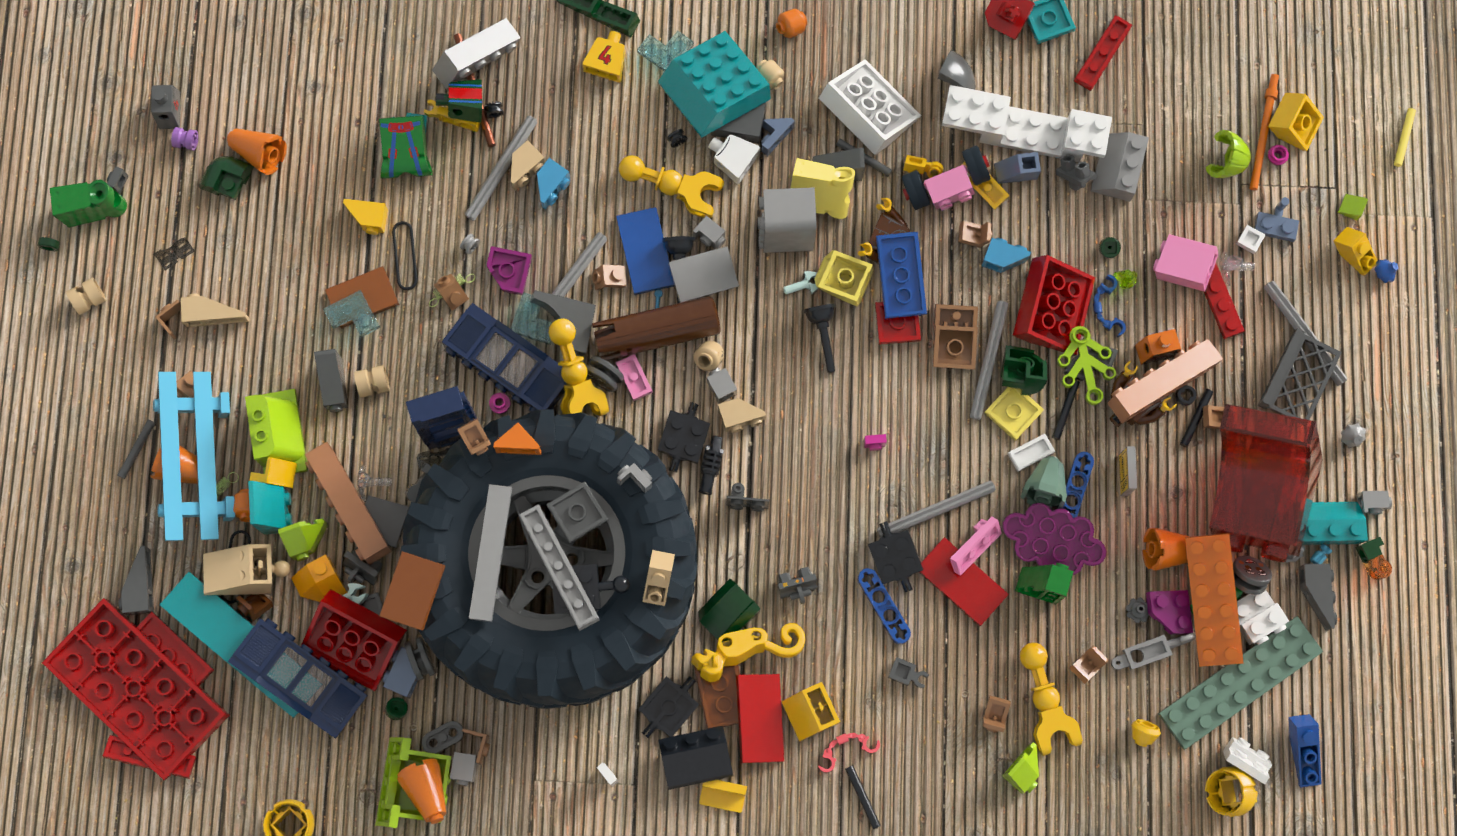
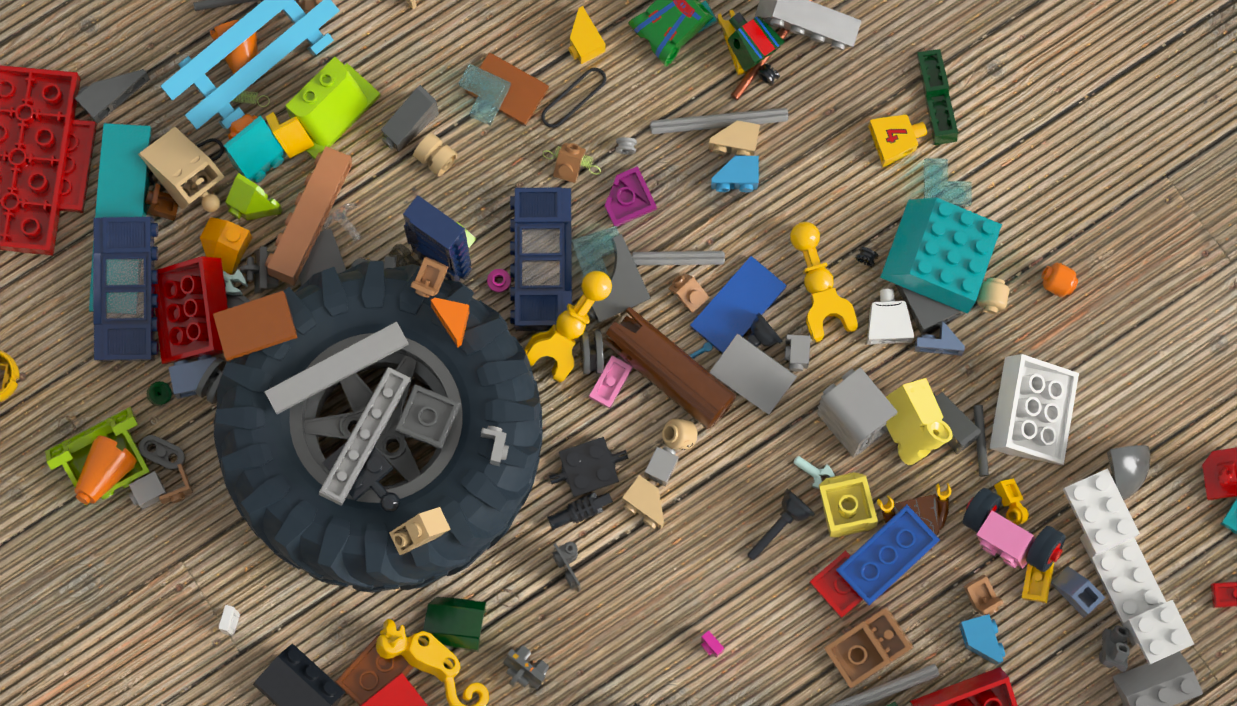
camera: 55 degrees right, 0 degrees up
black plate [638,676,700,739] -> none

